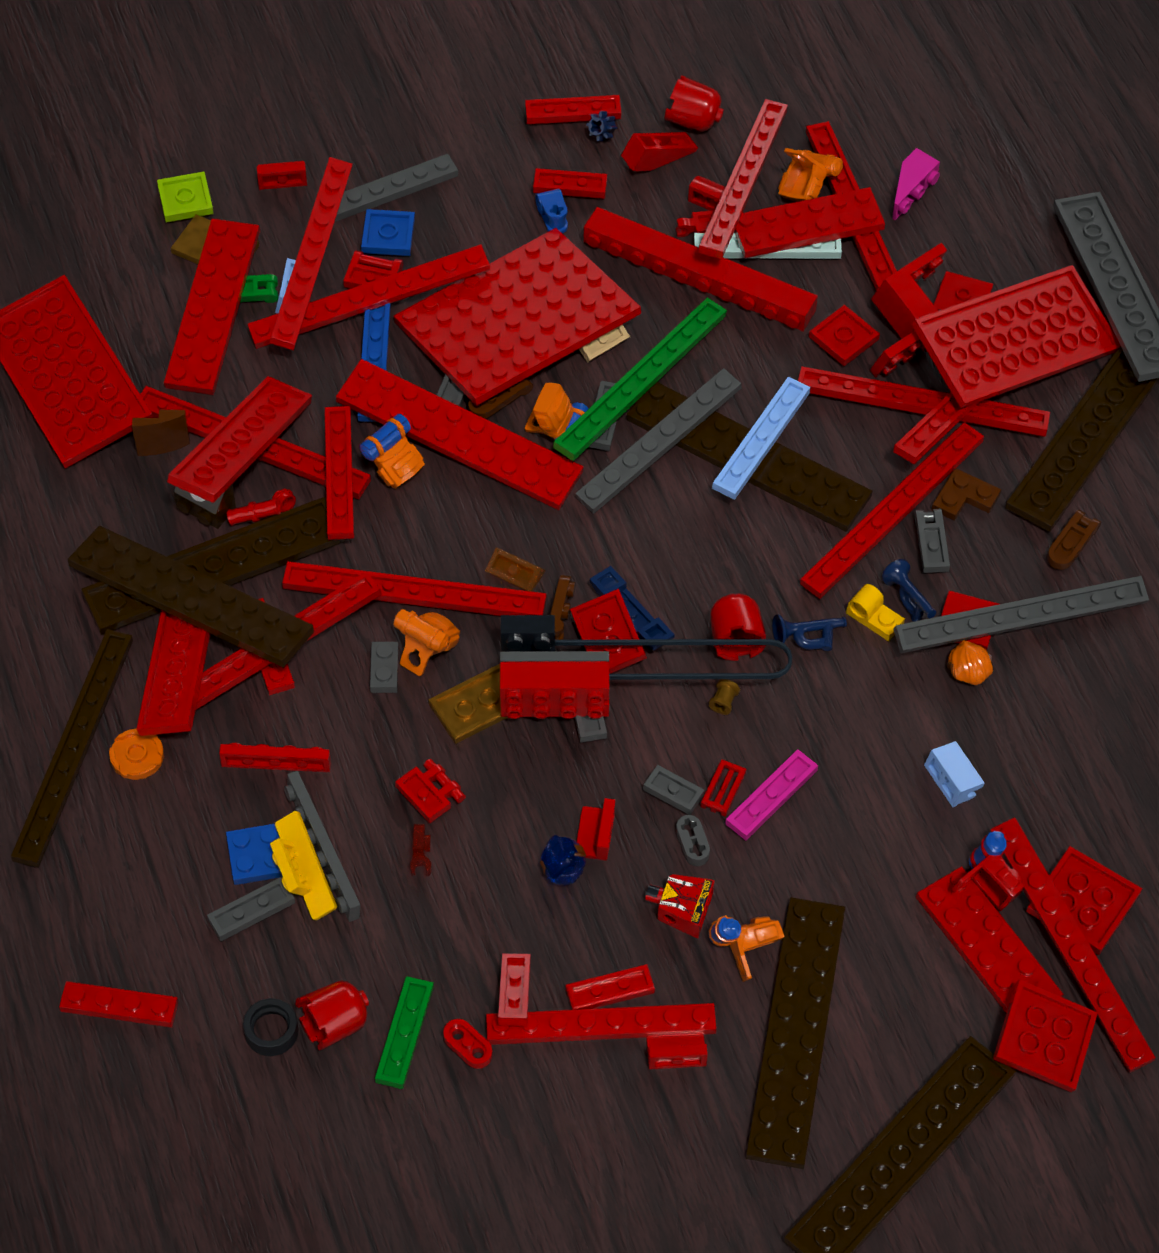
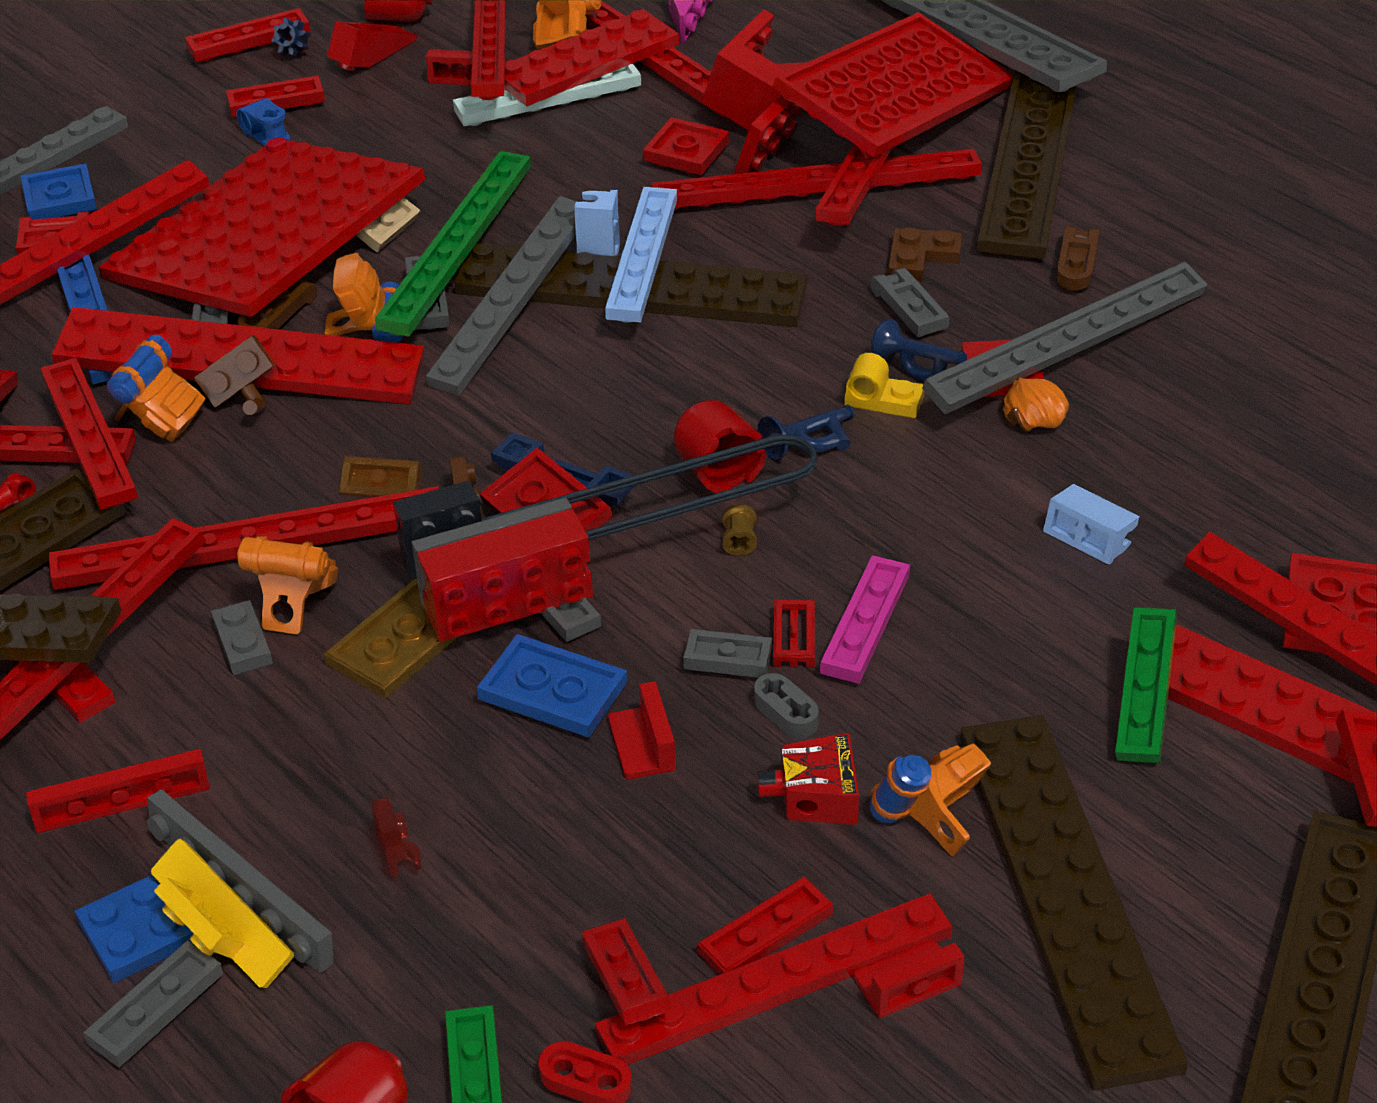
camera: 20 degrees left, 15 degrees down
red plate [395,759,466,824] -> none
clear blue hair [540,835,586,886] -> none
red brick [584,207,818,332] -> none
red plate [675,210,715,237] -> none
red plate [800,422,984,599] -> none
red piece [952,831,1024,911] -> none
none -> reddish brown plate [194,335,276,415]
none -> blue plate [477,634,627,738]
none -> light blue hinge [574,190,620,256]
none -> green plate [1115,607,1177,763]

